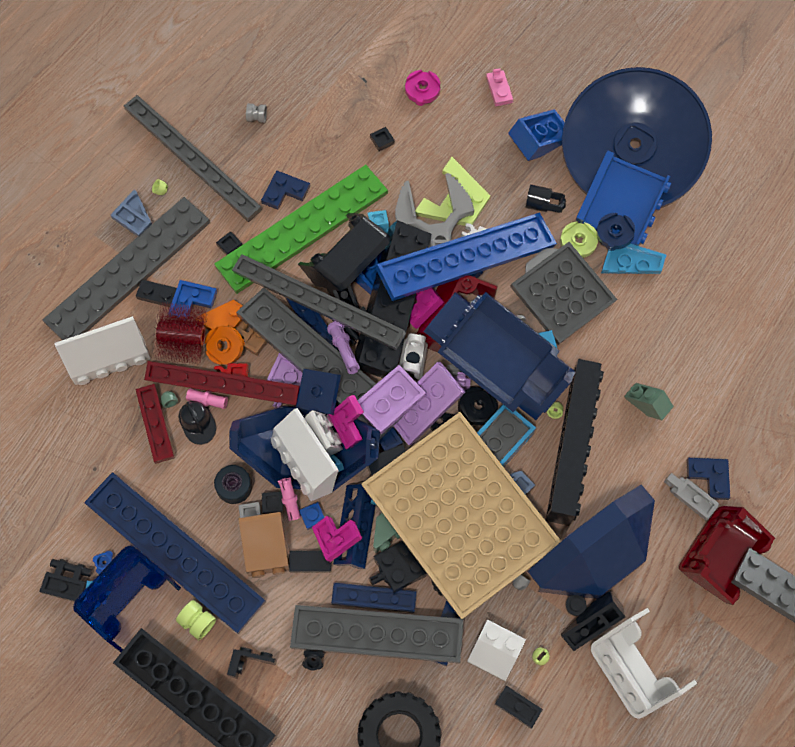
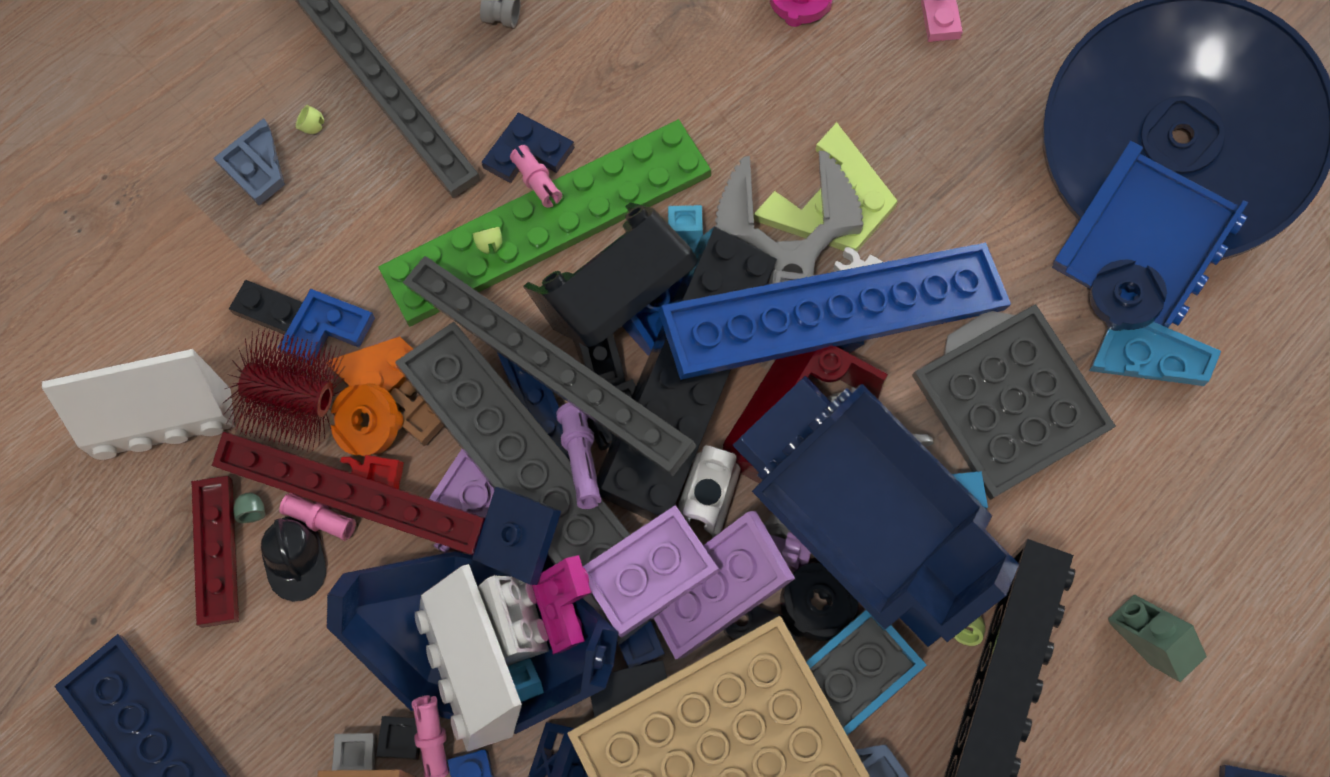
camera: 15 degrees right, 0 degrees up
dark grey plate [42,197,210,340] -> none
black wheel [214,465,252,504] -> none
black tile [216,231,243,256] -> none
black plate [370,127,395,151] -> none
dark pink plate [409,288,444,329] -> none
blue slope [508,109,565,161] -> none
black piece [525,184,566,213] -> none
yellowish green plate [560,222,598,258] -> none
none -> yellowish green hinge [472,227,502,254]
none -> bright pink pin [510,145,562,208]

